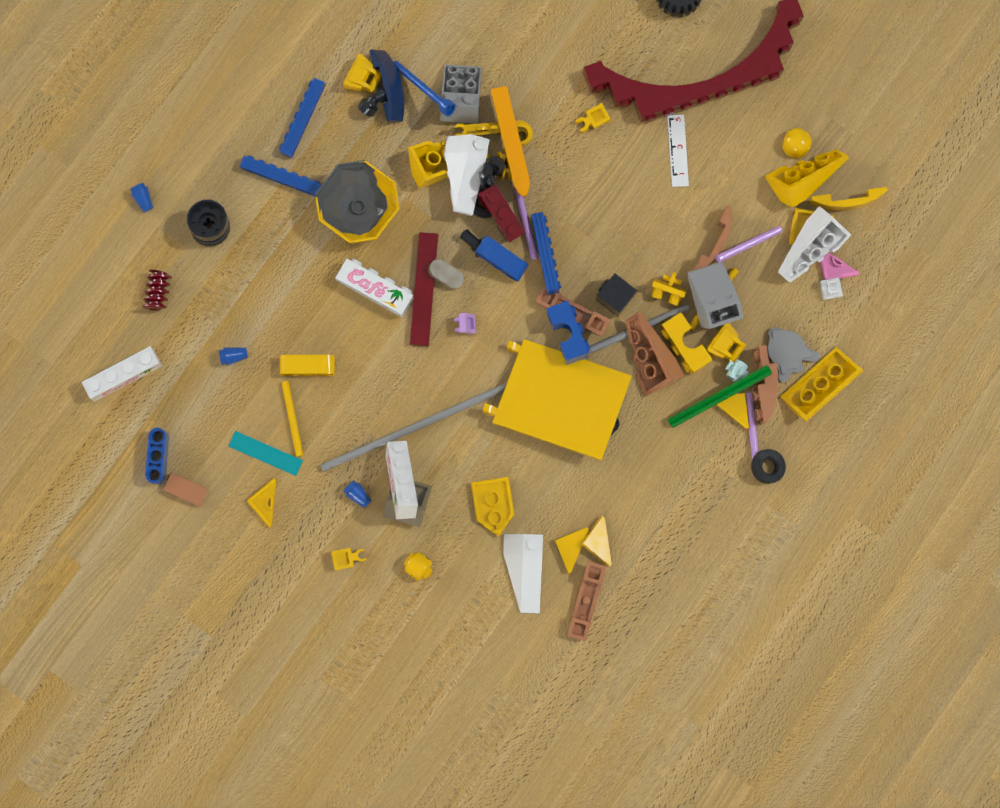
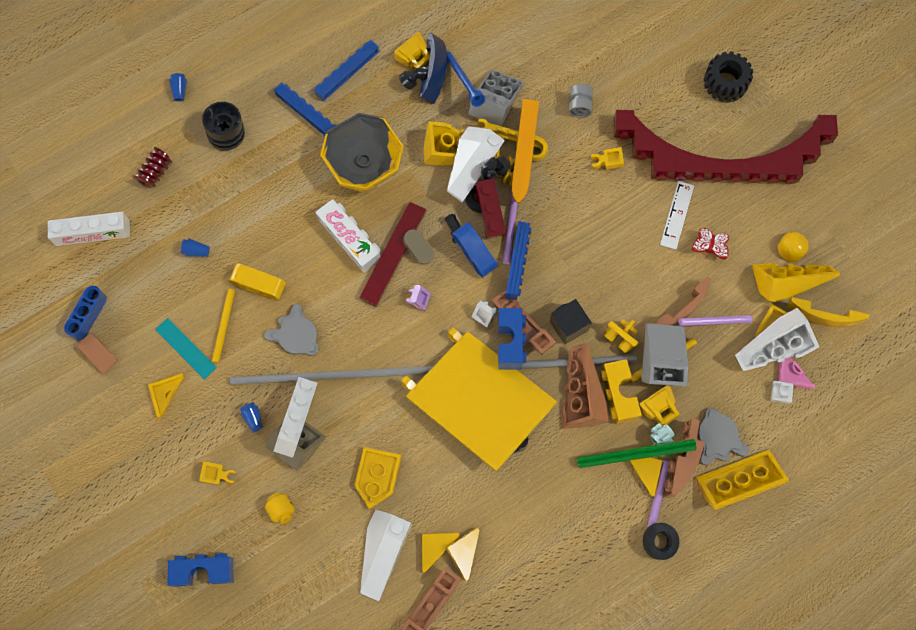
camera: 25 degrees right, 10 degrees down
none -> blue arch [167,553,234,587]
none -> light grey tile [264,304,319,356]
none -> white tile [471,301,497,328]
none -> light grey wheel [568,84,593,118]
none -> animal [692,228,729,260]

